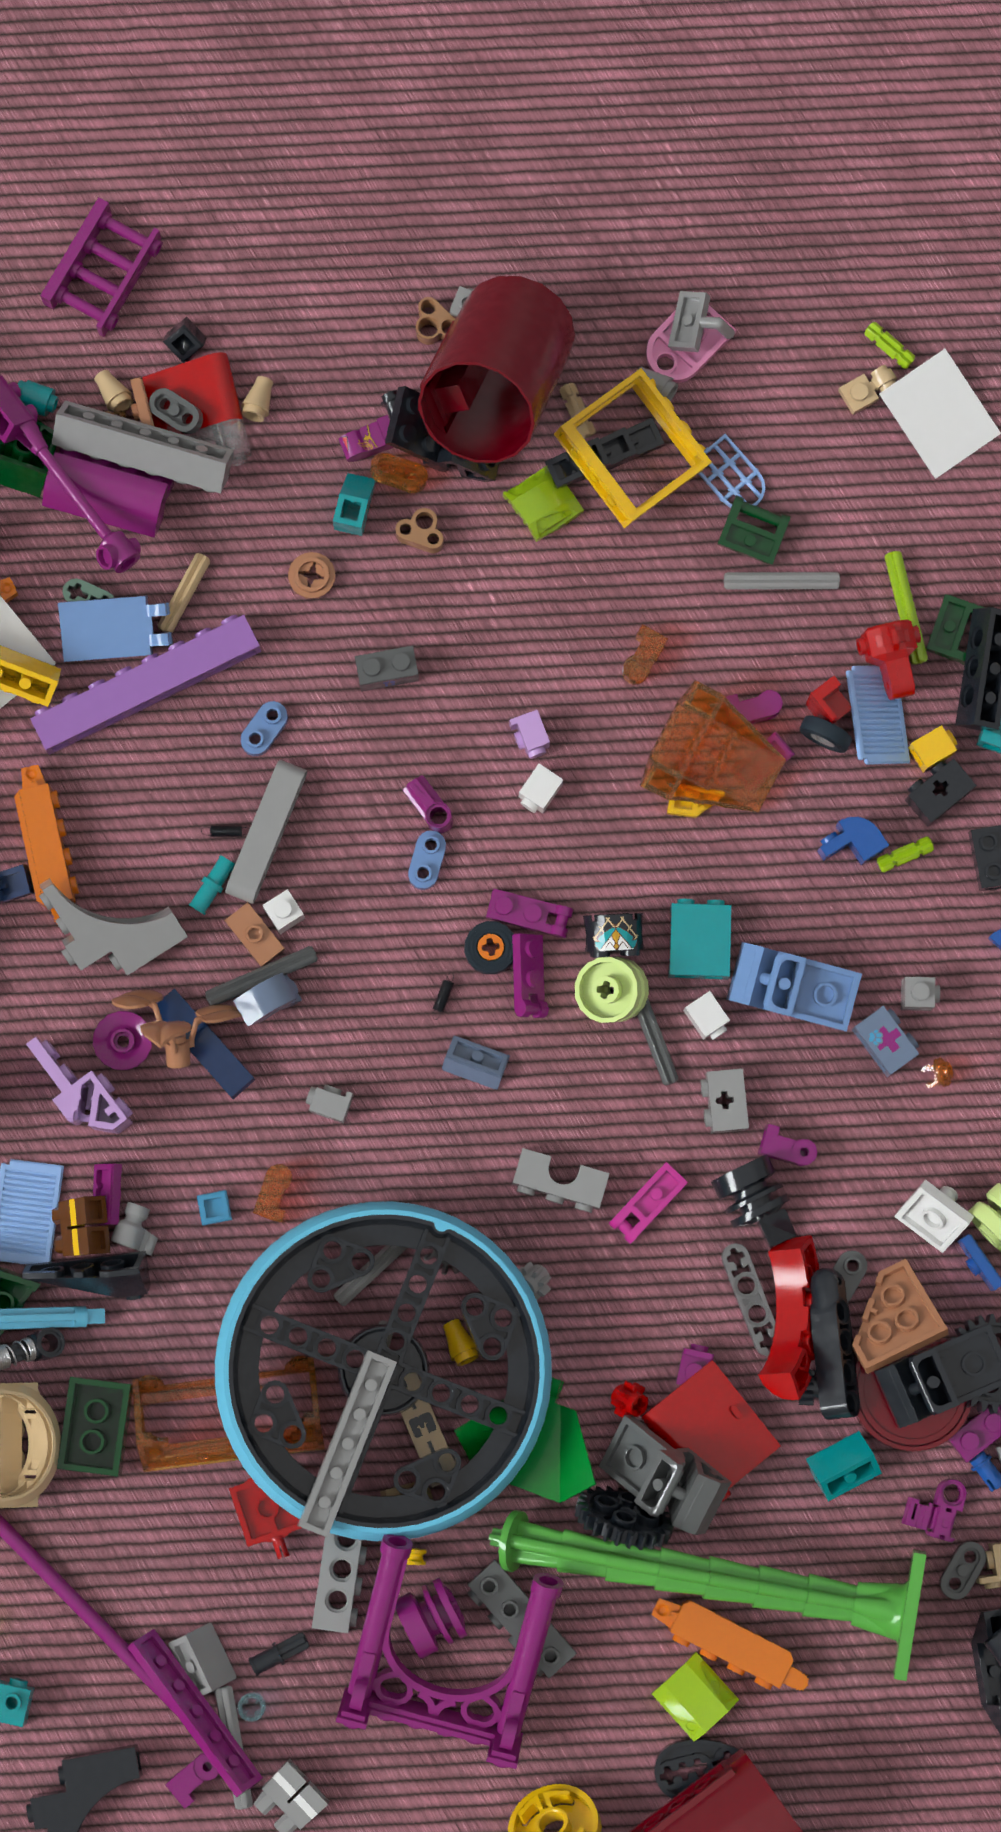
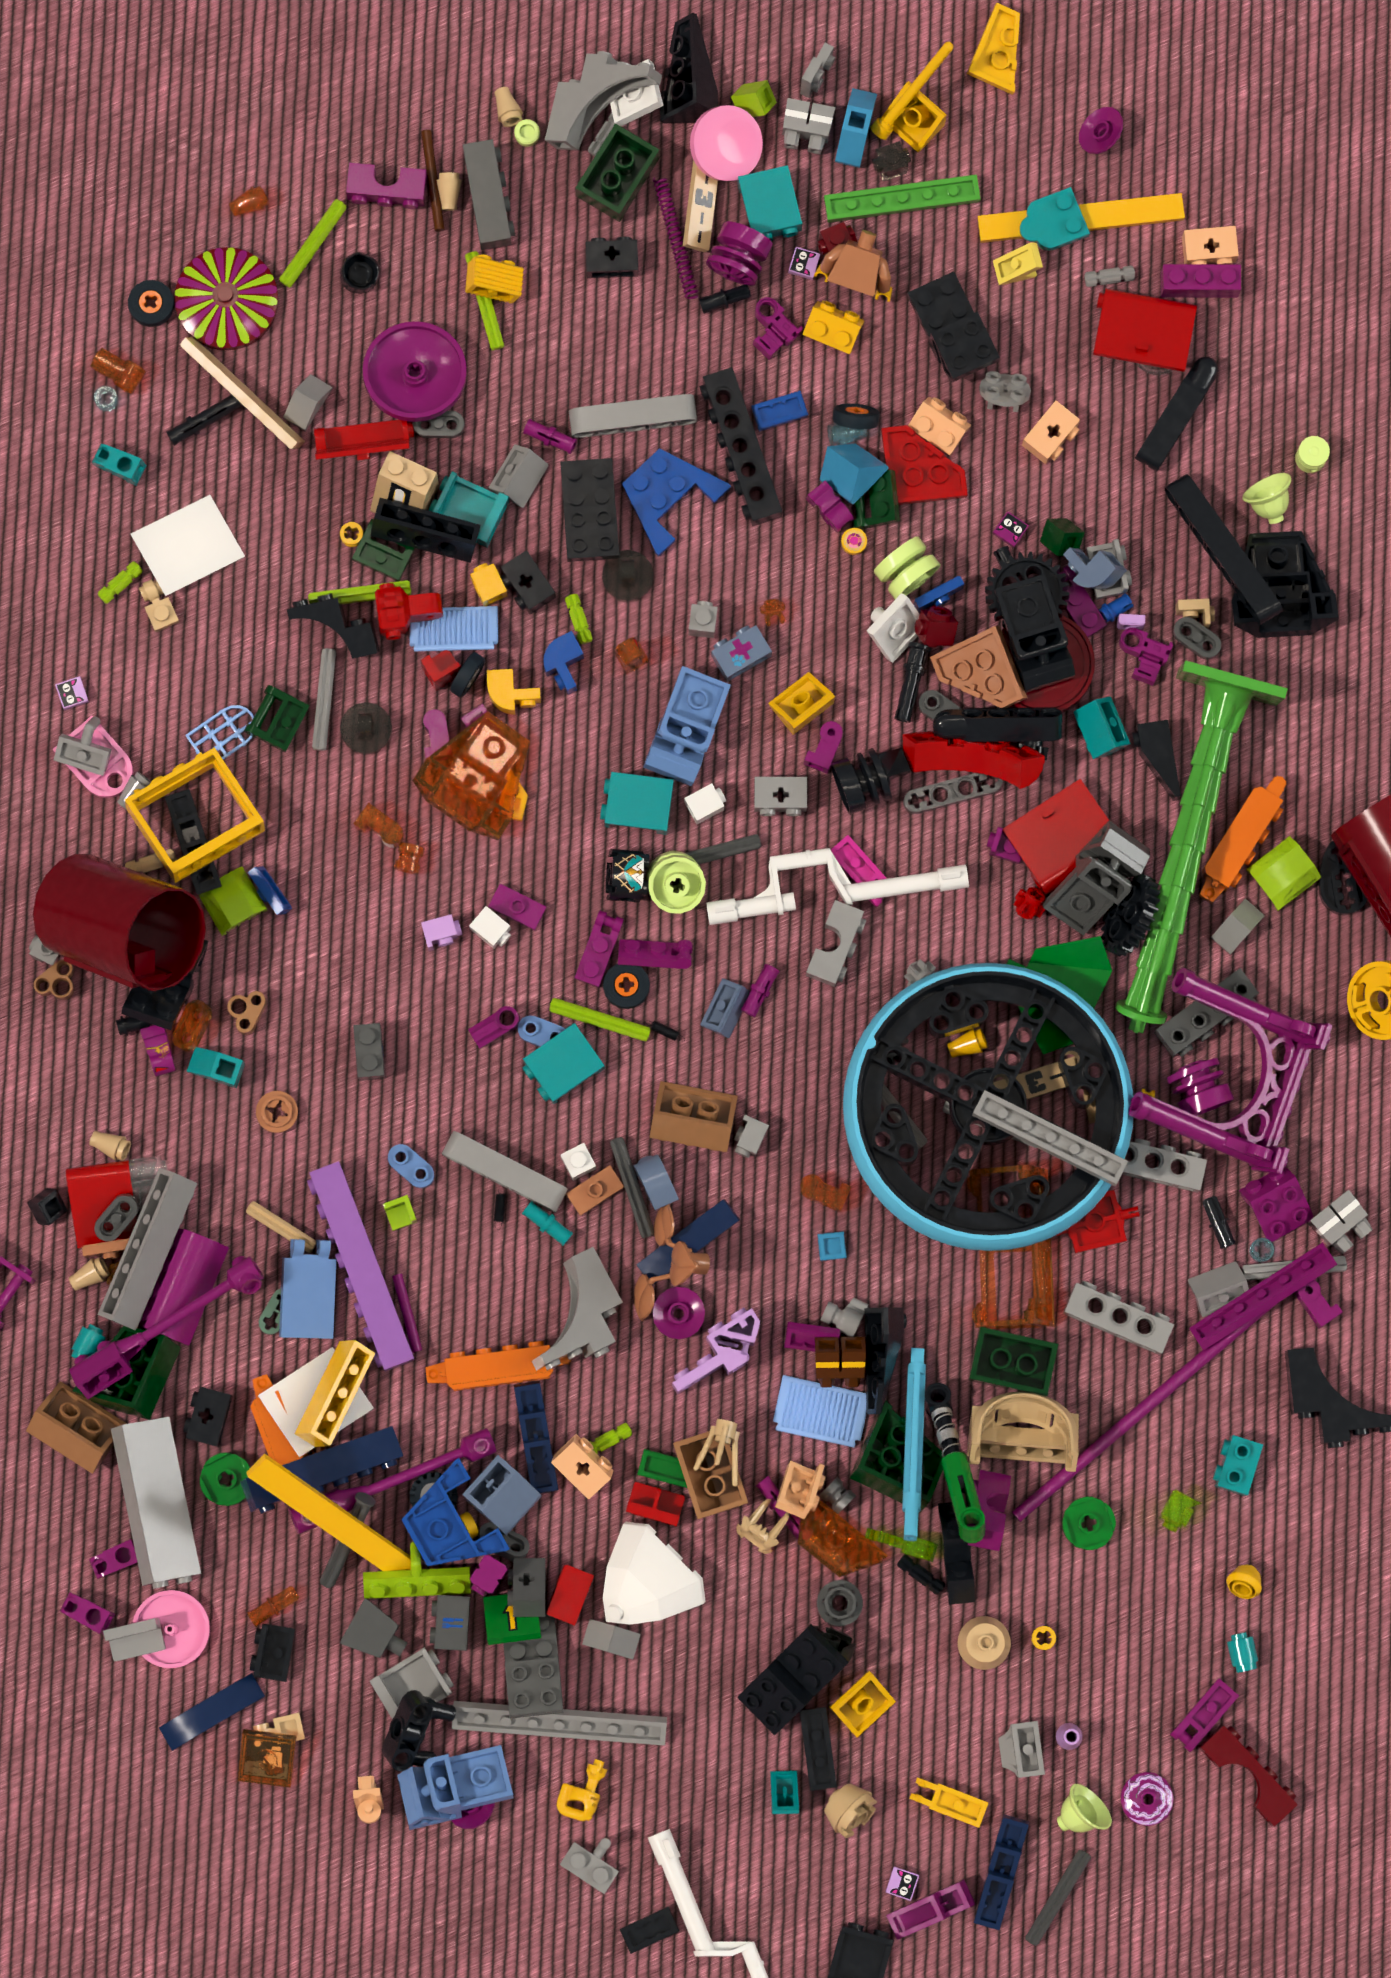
camera: 85 degrees left, 0 degrees up
none -> tile [55,676,89,710]
none -> blue plate [247,866,292,915]
none -> black arch [287,593,380,659]
none -> yellow bush [340,522,364,547]
none -> clear smoke tile [340,702,392,755]
none -> lime panel [383,1195,417,1231]
none -> magenta bar [392,1274,422,1353]
none -> clear orange wheel [394,842,425,875]
none -> yellow brick [486,669,541,715]
none -> magenta plate [488,884,547,931]
none -> teal panel [522,1023,605,1104]
none -> lime axle [549,998,651,1041]
none -> clear smoke tile [602,550,654,603]
none -> clear orange leg [615,637,649,674]
none -> medium nougat slope [649,1081,738,1152]
none -> white piece [706,848,969,925]
none -> magenta pin [741,964,780,1018]
none -> yellow slope [768,672,835,735]
none -> black pin [894,642,932,723]
none -> dark red brick [915,606,958,648]
none -> light grey brick [1062,1281,1174,1355]
none -> lavender tile [1117,614,1145,630]
none -> black slope [1131,720,1181,801]
none -> light grey slope [1210,899,1265,954]
none -> magenta bracket [1239,1167,1313,1242]

